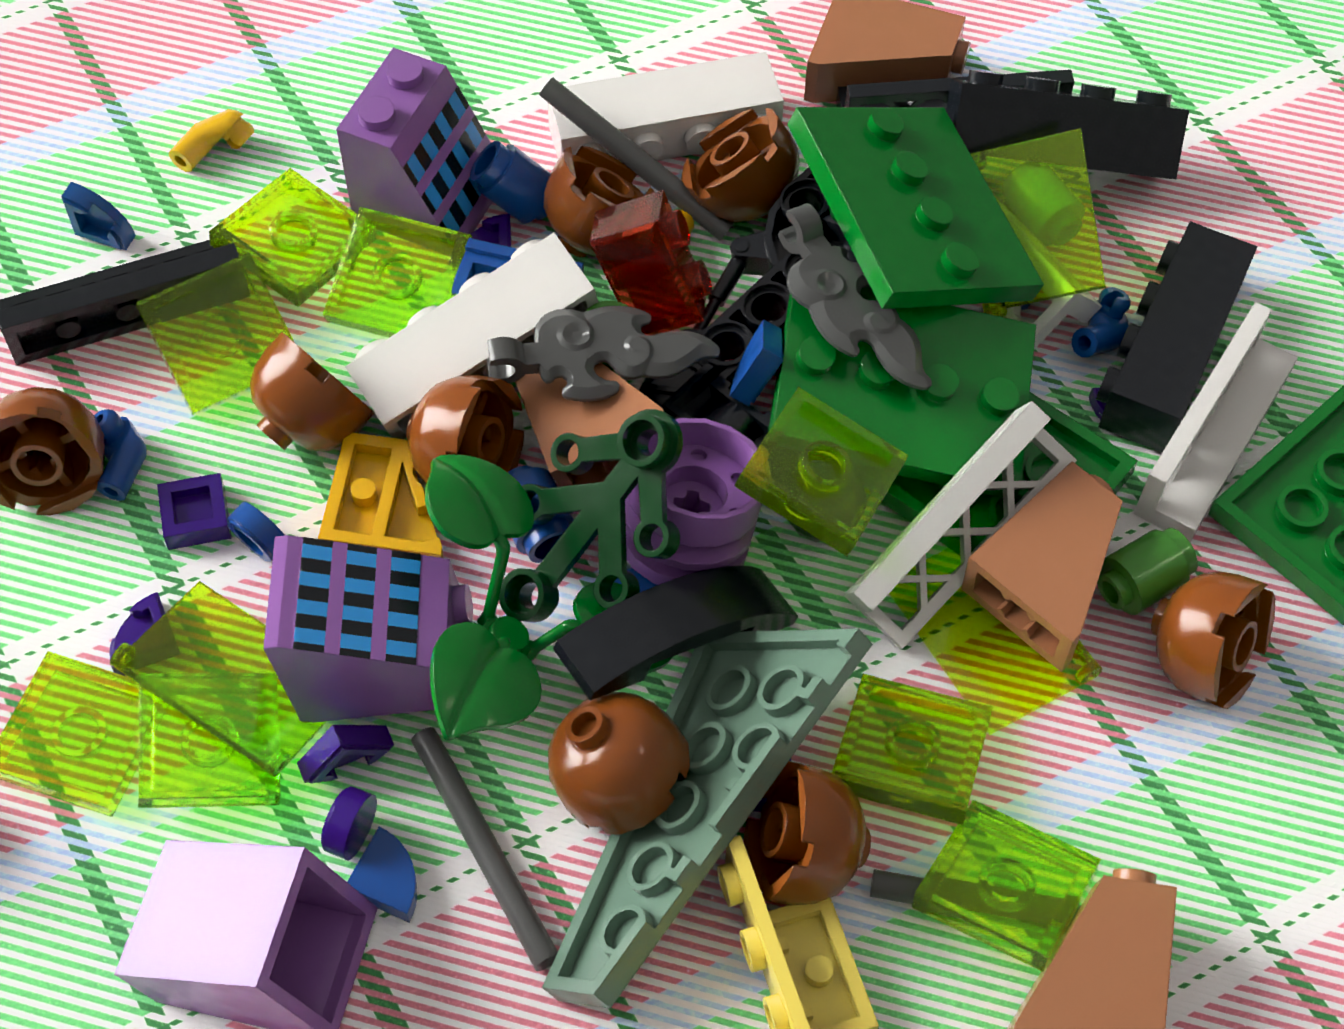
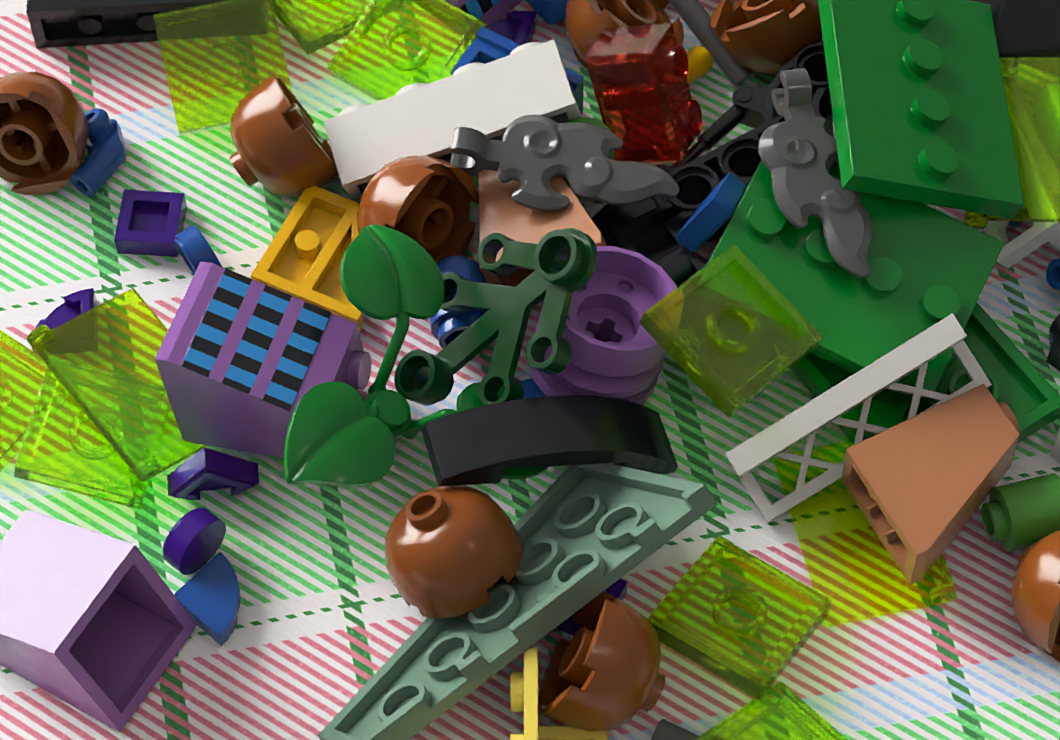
camera: 20 degrees right, 0 degrees up
dark grey bar [411,727,558,971] -> none

